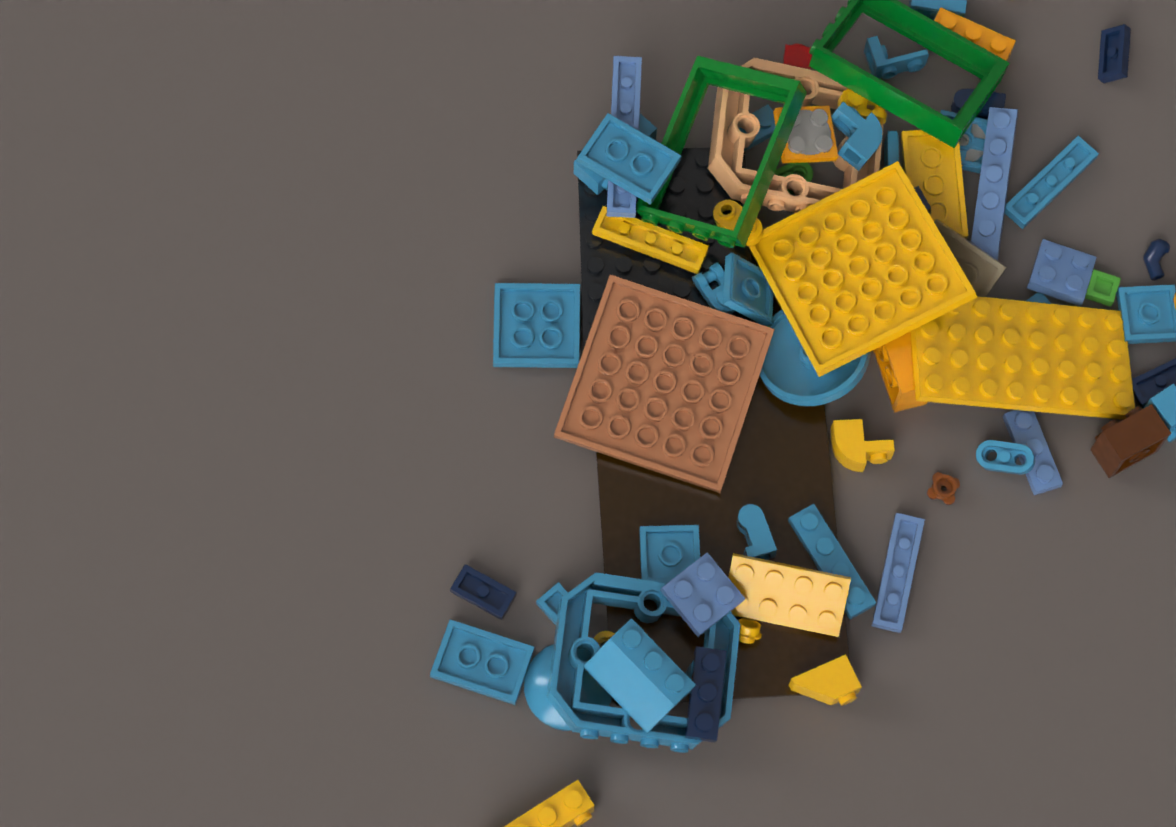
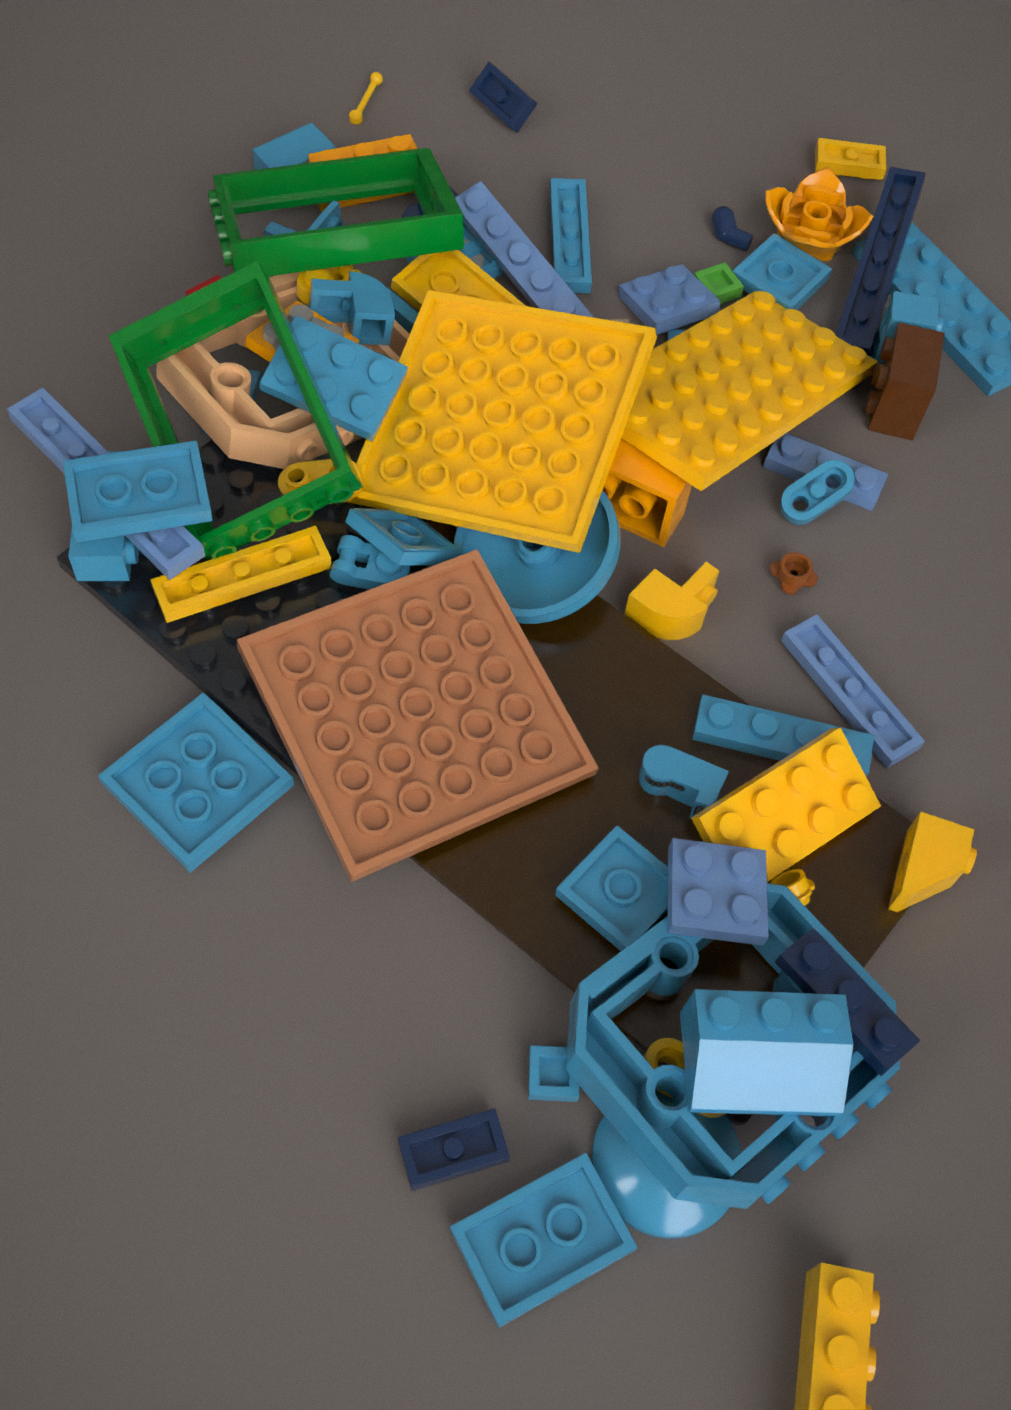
camera: 50 degrees left, 10 degrees down
none -> dark azure plate [259,315,408,442]

